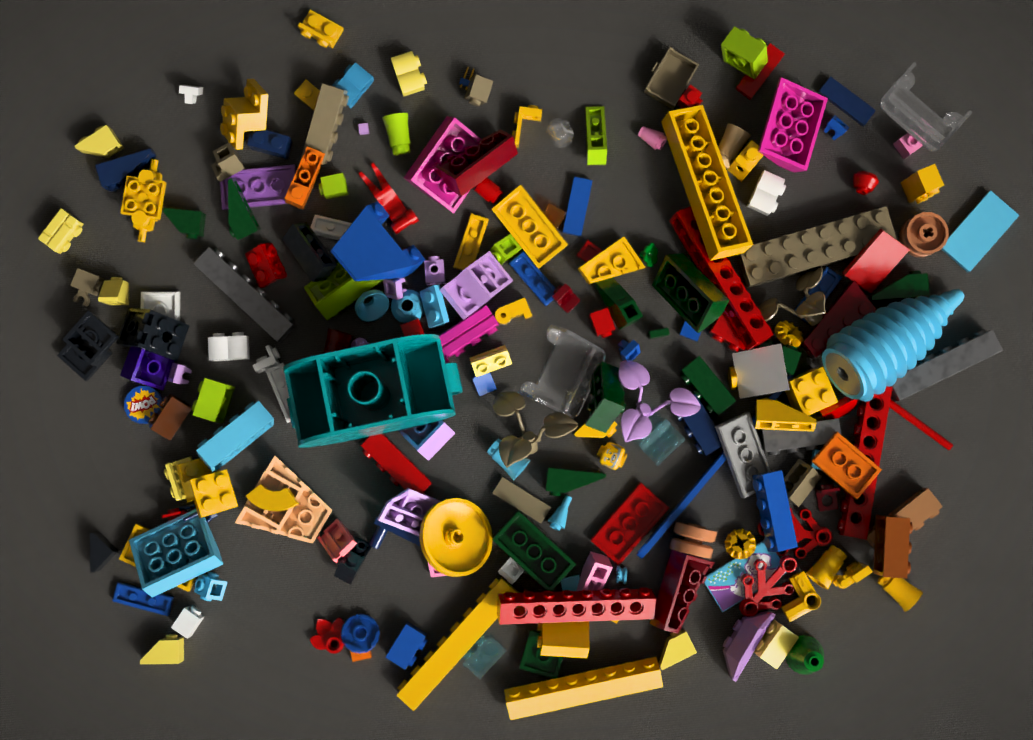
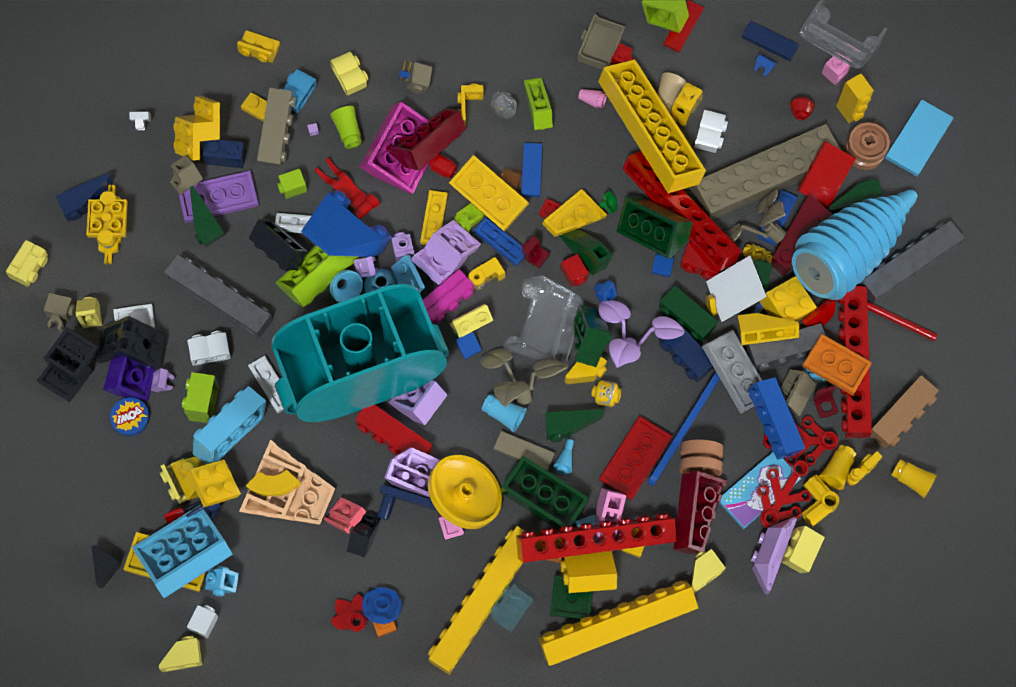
camera: 15 degrees left, 15 degrees down
light yellow slope [75,125,124,158] -> none
blue tile [112,582,174,616] -> none
reddish brown brick [148,393,192,440] -> none
dark green slope [163,208,206,239] -> none
red bracket [245,243,287,288] -> none
white bracket [253,345,280,374] -> none
orange slope [284,146,325,210] -> none
blue brick [385,622,428,670] -> none
white tile [498,557,524,584] -> none
medium azure bush [616,566,627,584] -> none
clear light blue bracket [639,419,685,466] -> none
dark green tile [648,327,670,339] -> none
yellow gear [725,528,756,559] -> none
dark pink slope [758,77,828,173] -> none
green cone [785,635,824,674] -> none
dark orange brick [873,515,913,579] -> none

